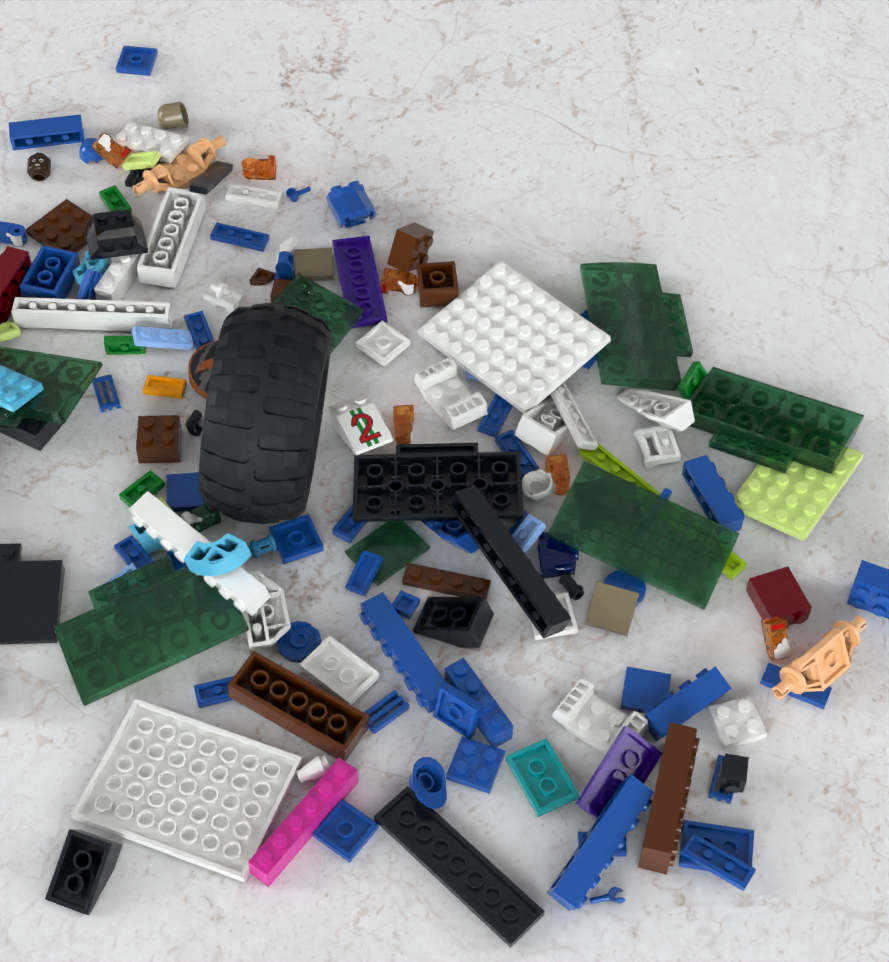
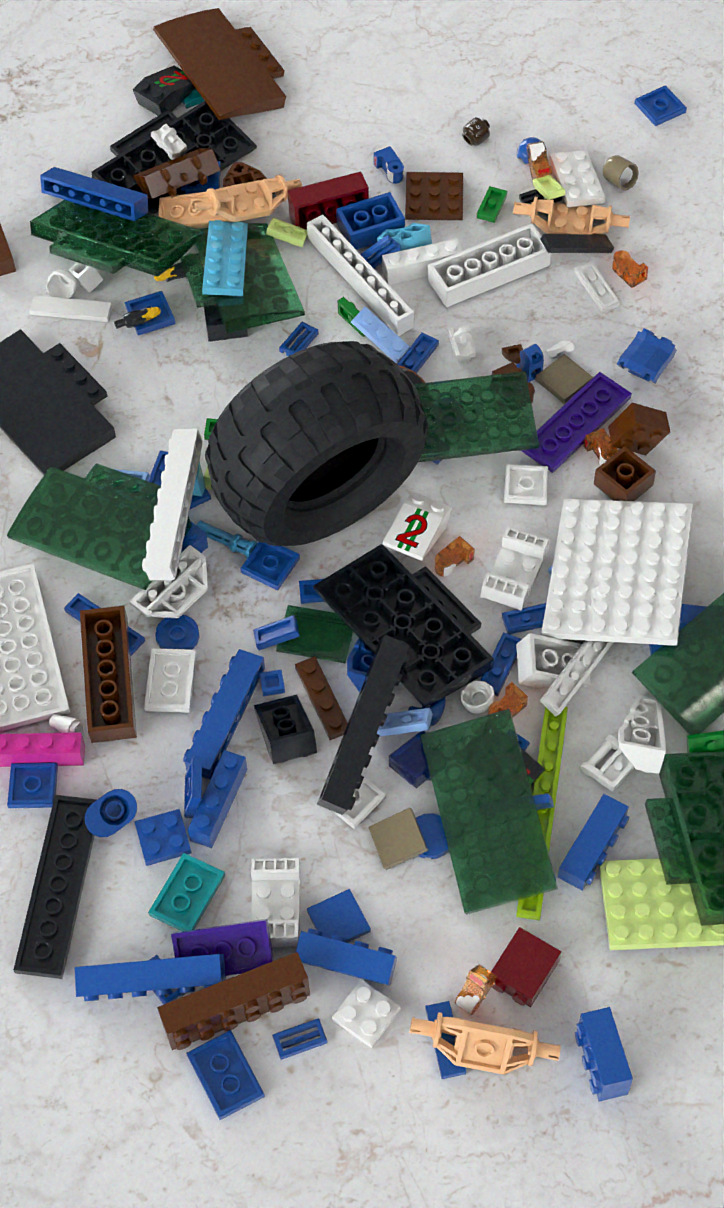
camera: 55 degrees right, 5 degrees up
blue brick [9,114,85,151] -> none
black wedge [85,210,148,260] -> none
medium azure brick [184,533,252,576] -> none
blue tile [210,222,270,252] -> none
blue hand [286,187,311,202] -> none
blue tile [364,690,409,734] -> none
black pin [559,573,584,600] -> none
blue hand [589,887,625,904] -> none
blue tile [680,832,756,891] -> none
black brick [720,753,749,793] -> none

